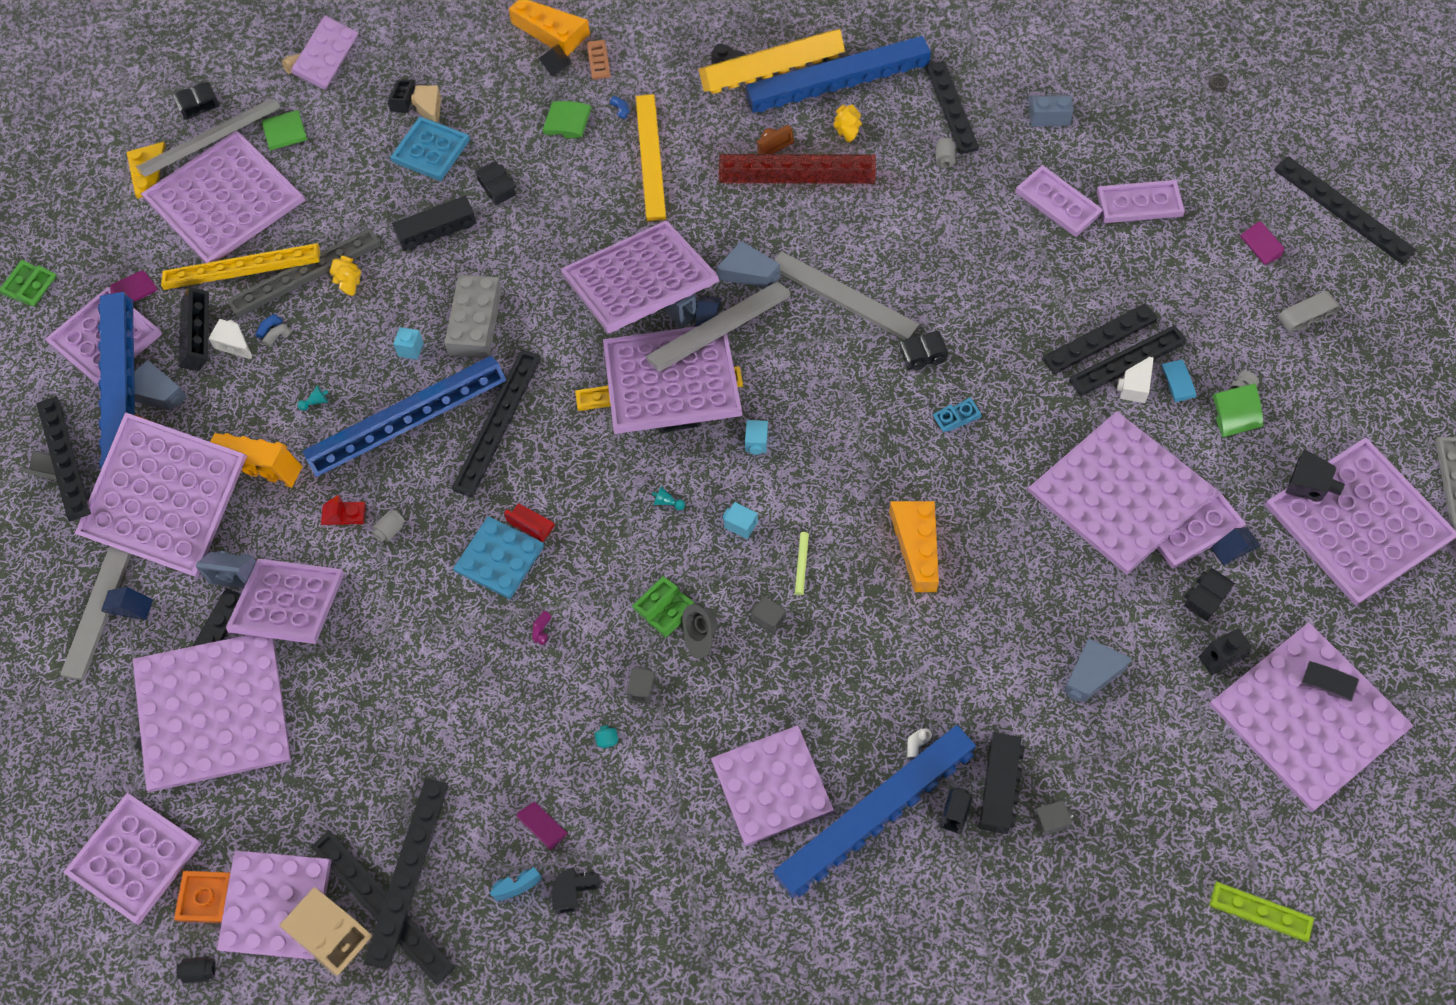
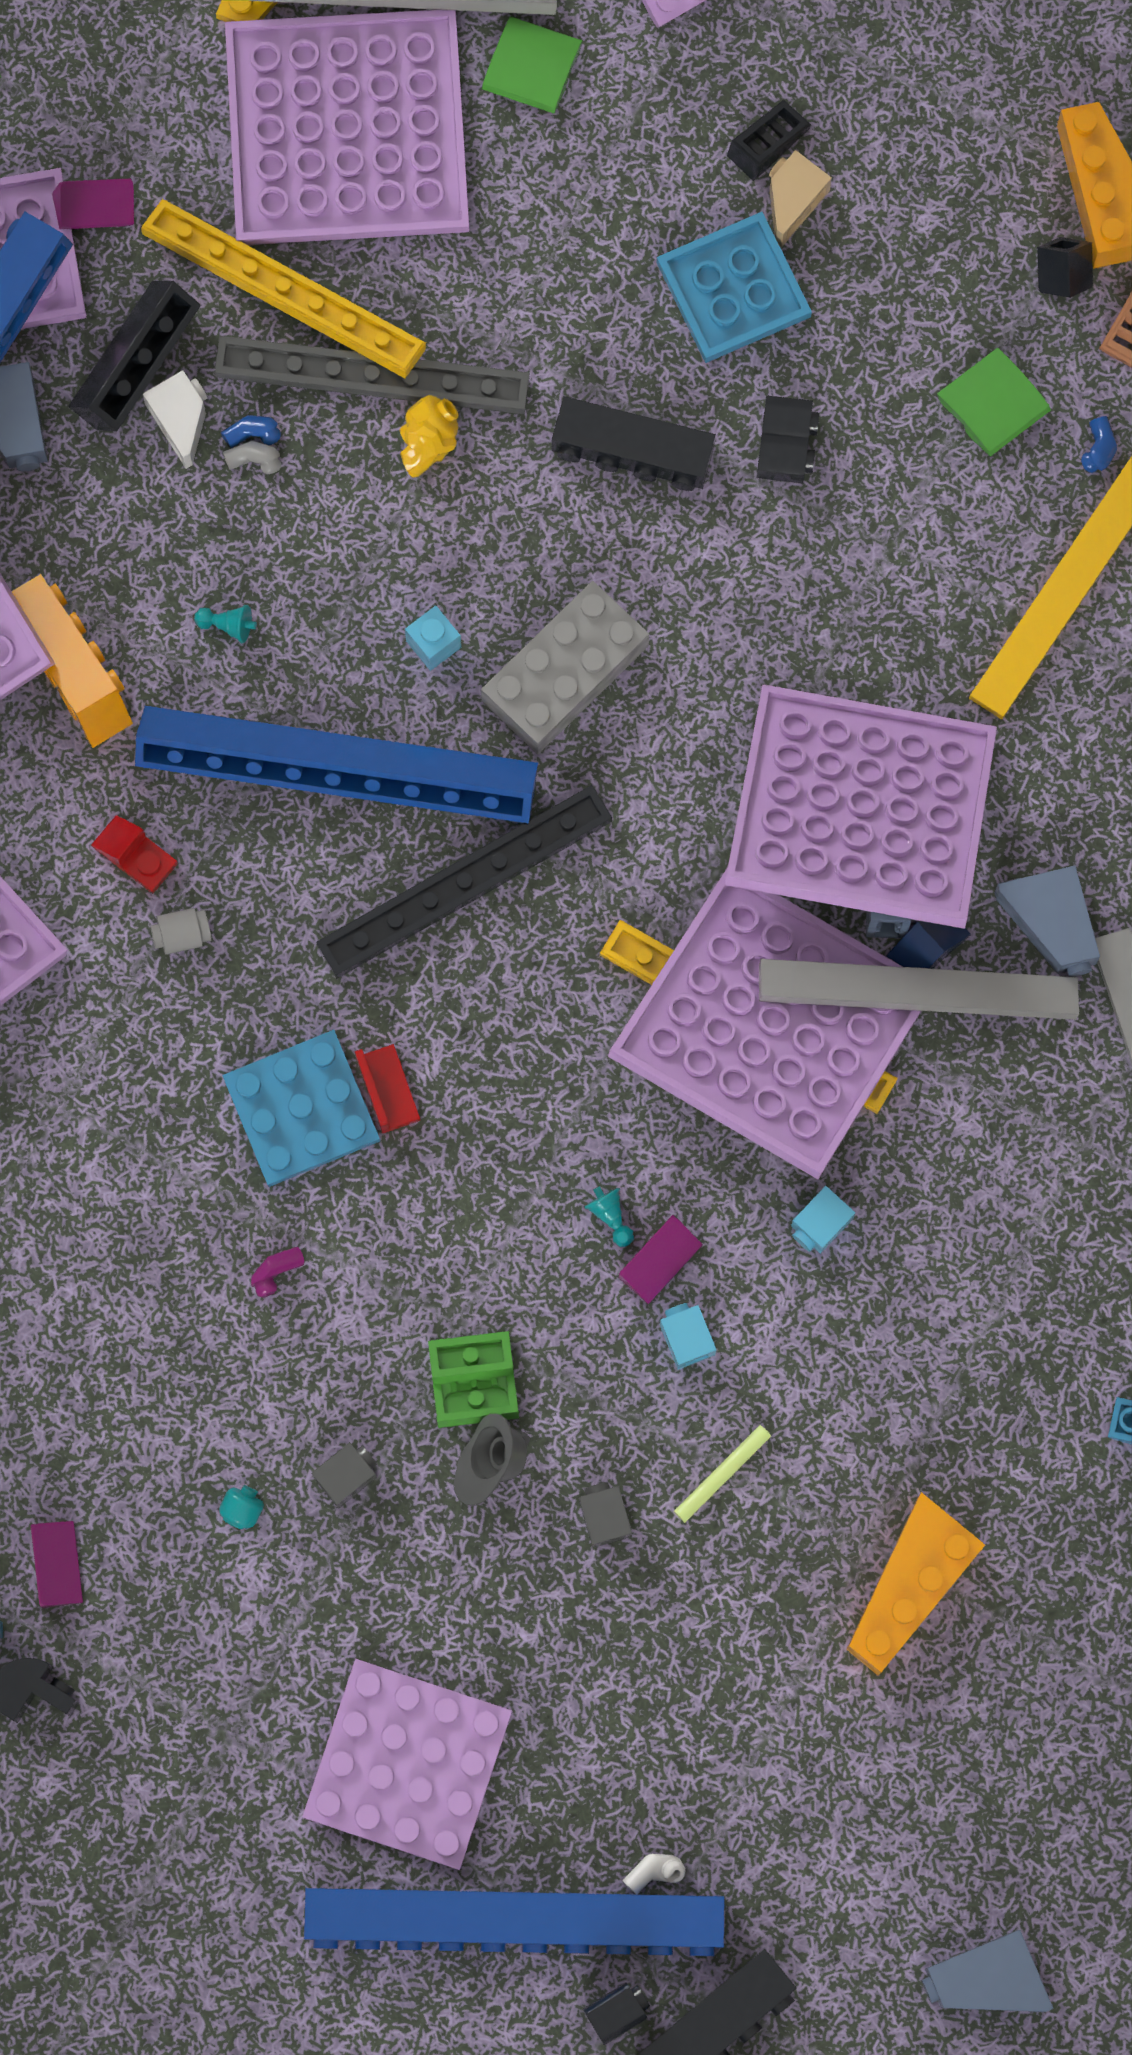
camera: 35 degrees right, 15 degrees up
none -> magenta slope [618,1215,703,1305]

